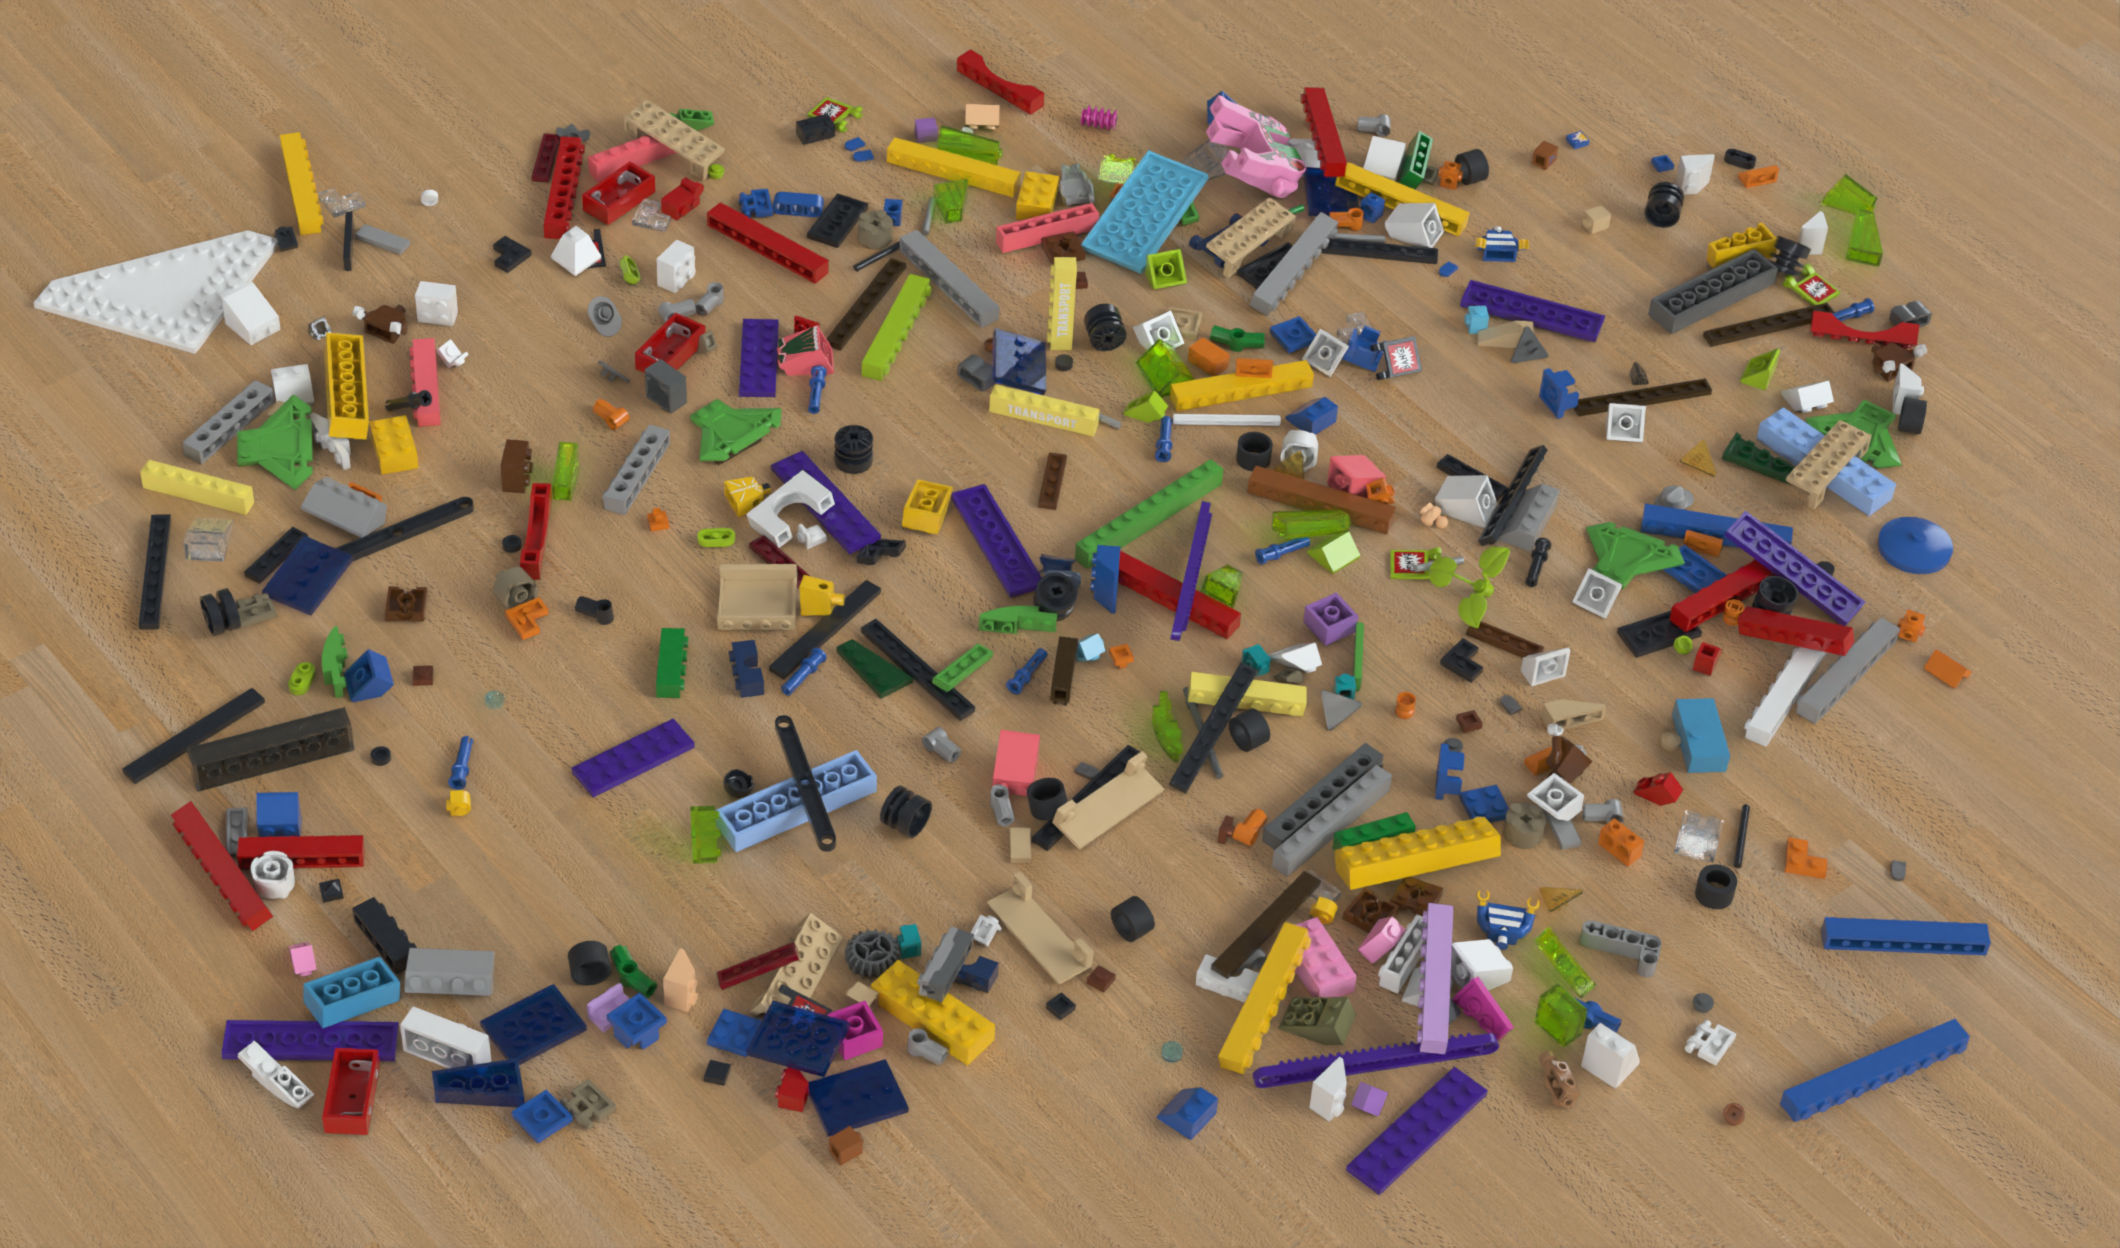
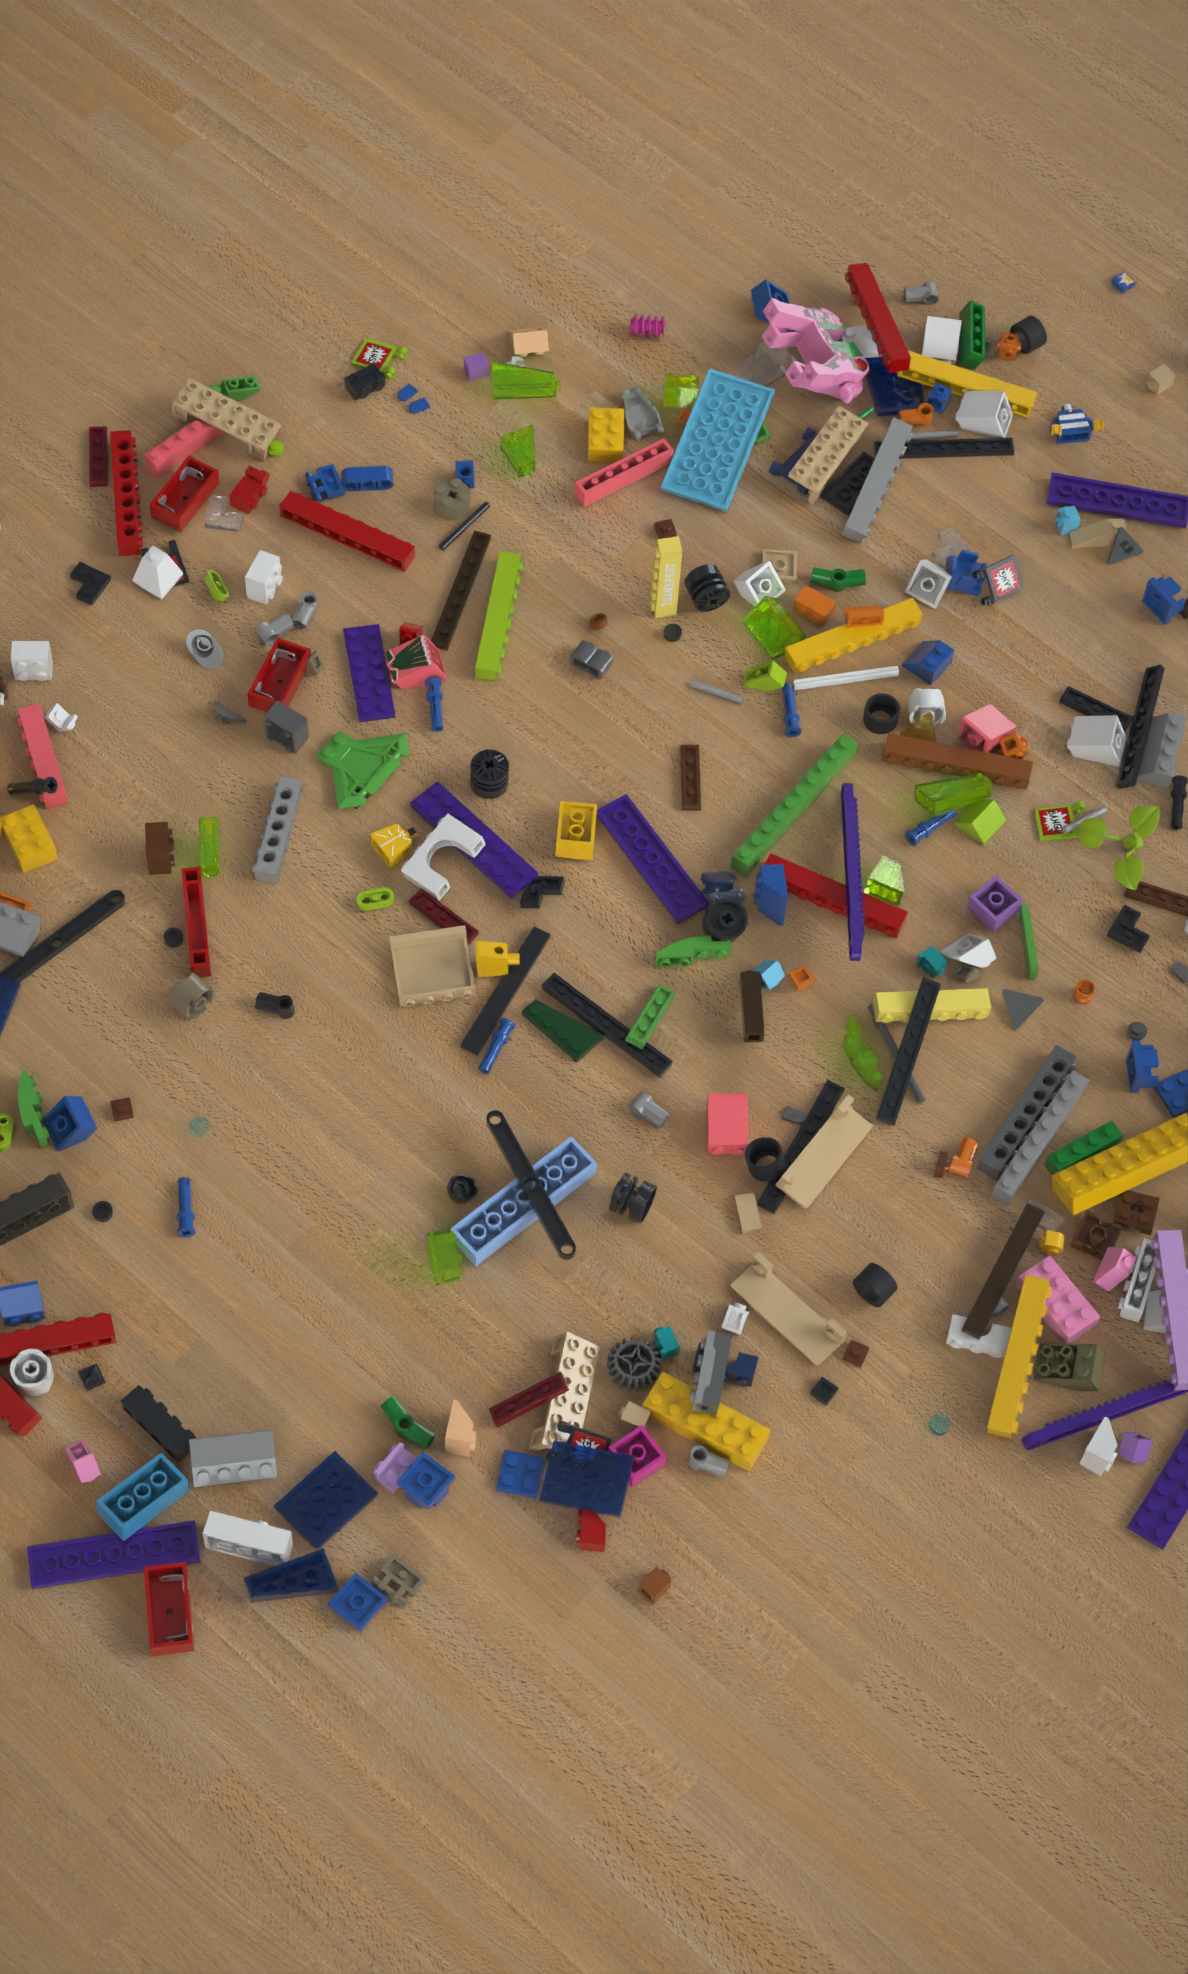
camera: 10 degrees left, 15 degrees up
white slope [238,1041,314,1109] -> none
reddish brown brick [385,586,428,621] -> none
yellow plate [446,790,471,816] -> none
orange plate [505,597,549,640] -> none
dark grey plate [556,124,590,142] -> none
black piece [568,941,611,986] -> none
dark purple plate [572,718,695,797] -> none
orange piece [593,398,630,430] -> none
orange tile [647,507,669,532] -> none
green brick [656,628,689,698] -> none
black tile [704,1060,731,1086] -> none
dark blue arch [728,640,764,698] -> none
white bracket [797,524,827,549] -> none
black tile [807,193,868,248] -> none
clear blue plate [808,1059,909,1137] -> none
yellow brick [887,137,1021,197] -> none
light grey brick [900,230,1000,328] -> none
light grey bar [922,197,936,236] -> none
red arch [957,49,1044,115] -> none
light yellow brick [989,384,1100,437] -> none
light grey piece [990,785,1015,827] -> none
clear blue plate [993,328,1046,396] -> none
blue pin [1006,648,1048,694] -> none
reddish brown brick [1041,231,1086,265] -> none
lime slope [1145,249,1187,290] -> none
blue slope [1157,1087,1218,1140] -> none
black piece [1229,708,1270,752] -> none
blue plate [1270,316,1317,353] -> none
teal brick [1332,674,1356,700] -> none
light nougat animal [1418,502,1448,528] -> none
blue piece [1439,261,1458,277] -> none
copper plate [1456,710,1483,733] -> none
dark orange brick [1532,141,1558,170] -> none

